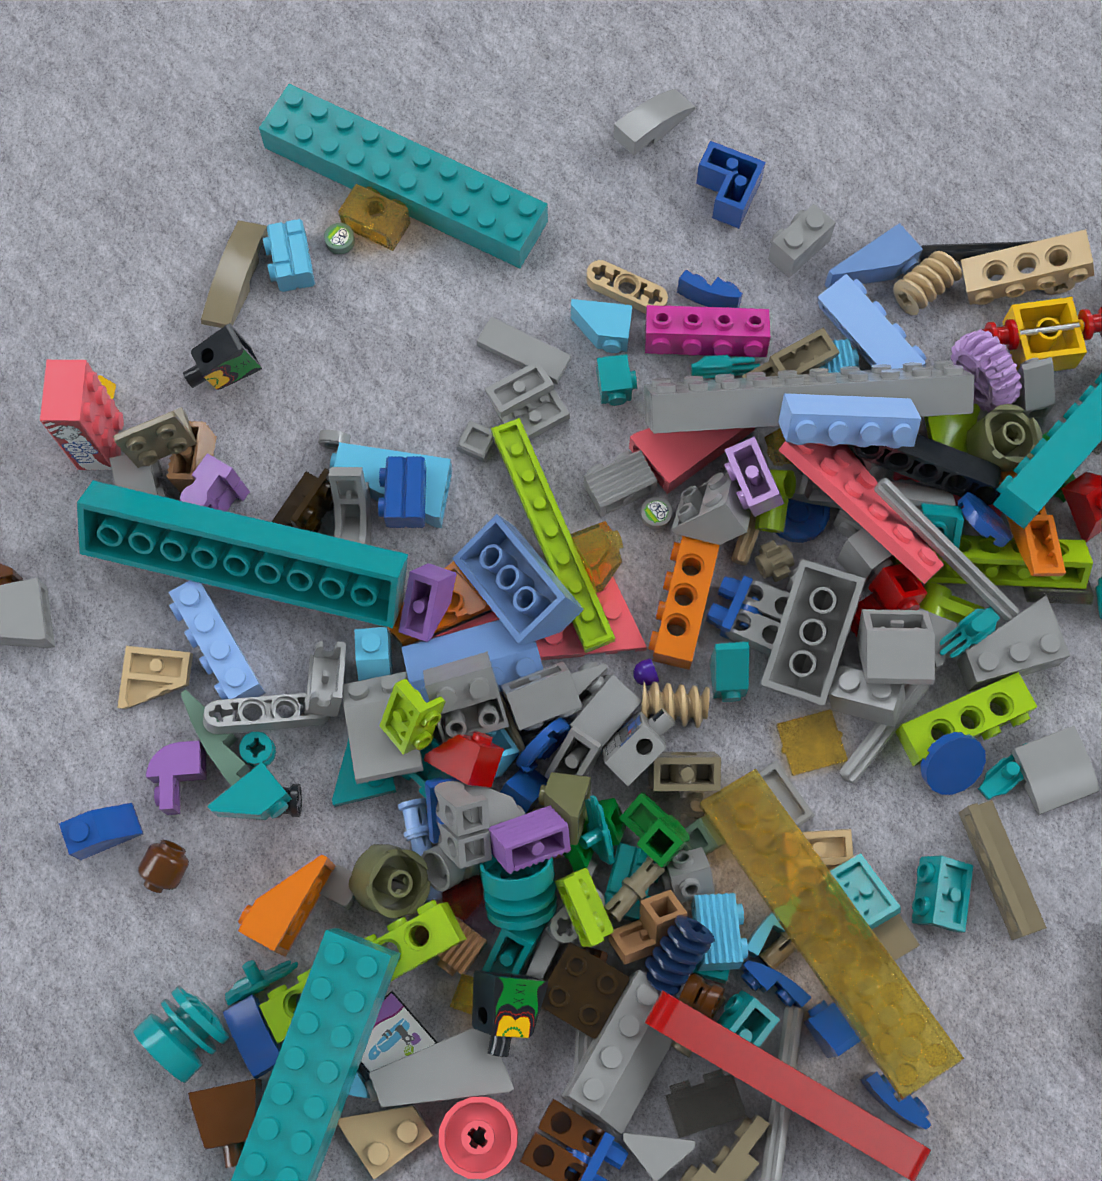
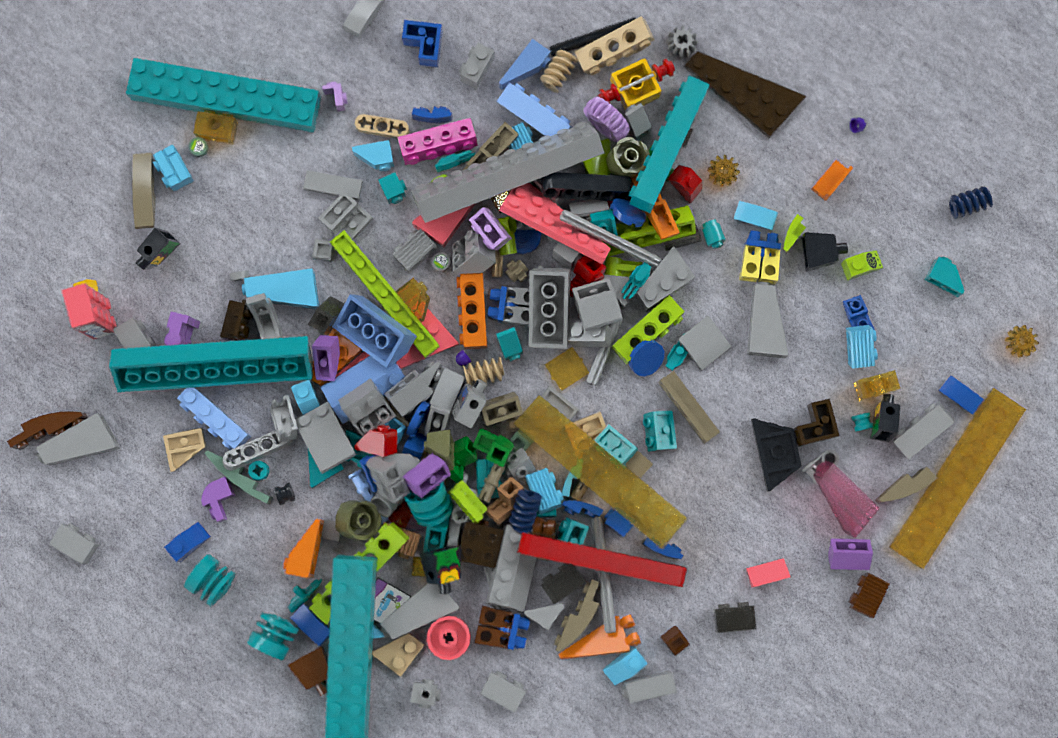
camera: 20 degrees left, 10 degrees up
dark tan bracket [113,407,197,468] -> none
reddish brown head [138,840,189,893] -> none
medium nougat brick [166,421,217,493] -> none
teal slope [207,762,292,820] -> none
blue brick [378,456,427,528] -> none
lime bracket [379,679,446,755] -> none
teal piece [579,795,615,865] -> none
light blue brick [778,393,921,448] -> none
none -> teal wheel [184,554,236,607]
none -> clear smoke slope [308,296,345,336]
none -> lavender bracket [322,82,348,111]

